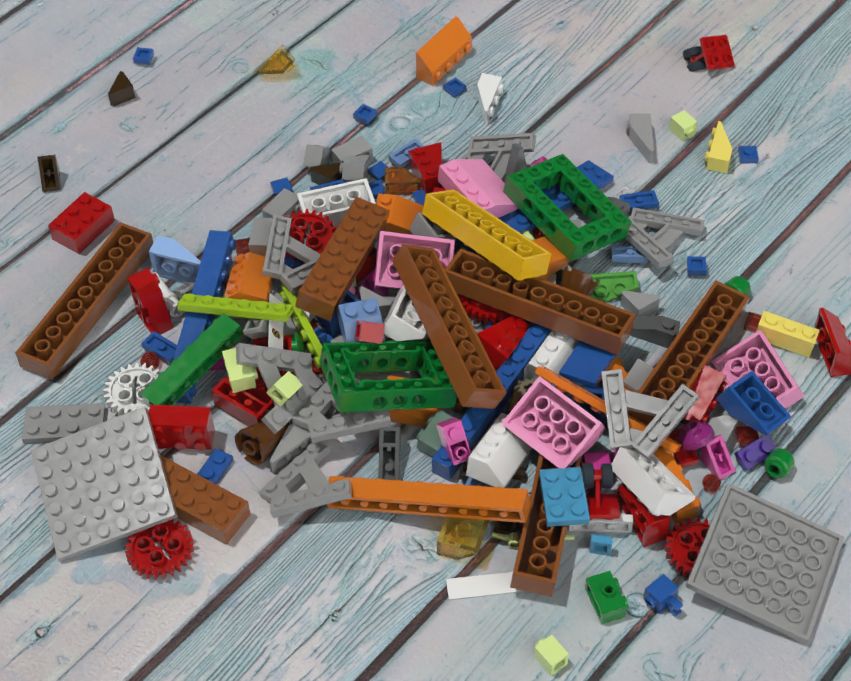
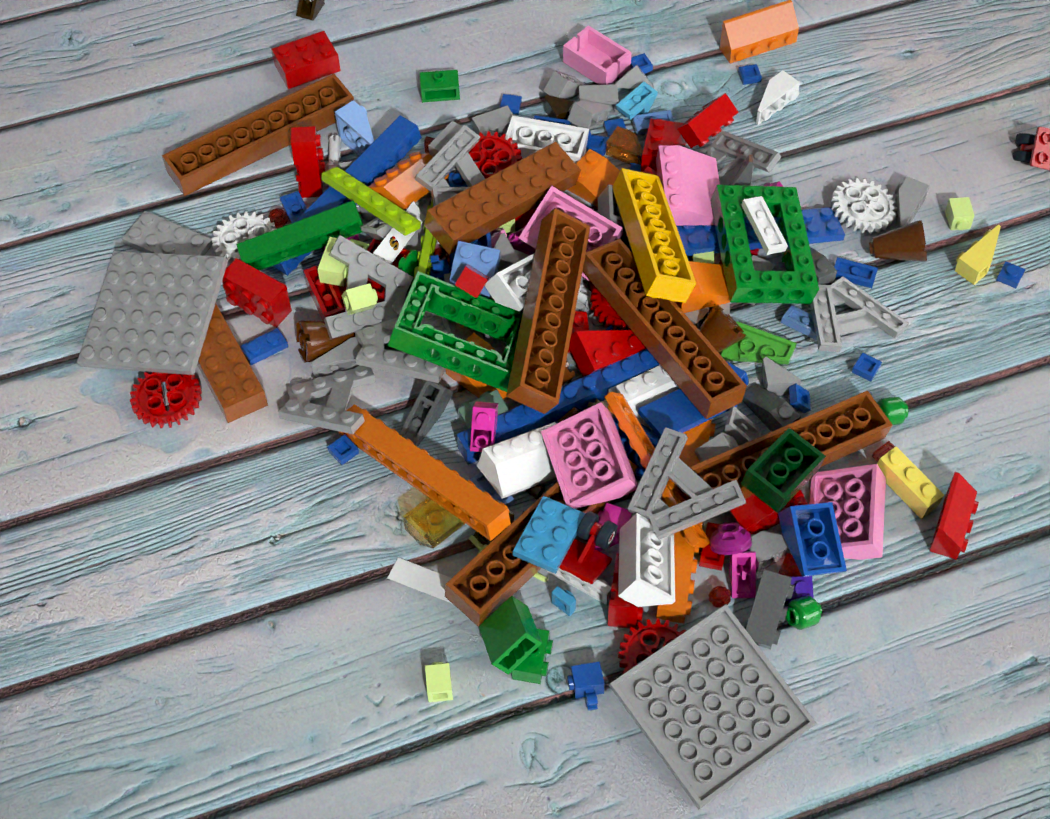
camera: 30 degrees right, 5 degrees up
none -> blue plate [327,435,359,466]
none -> green brick [420,70,460,103]
none -> green brick [479,595,542,675]
none -> bright pink piece [563,25,632,85]
none -> light grey slope [615,65,654,89]
none -> medium azure slope [616,82,658,120]
none -> red wedge [678,93,739,148]
none -> light grey slope [724,406,761,446]
none -> white plate [741,196,788,255]
none -> dark green brick [741,428,826,513]
none -> dark grey brick [745,569,795,649]
none -> blue plate [789,383,811,413]
none -> white gear [830,178,897,234]
none -> reddish brown cone [869,220,927,262]

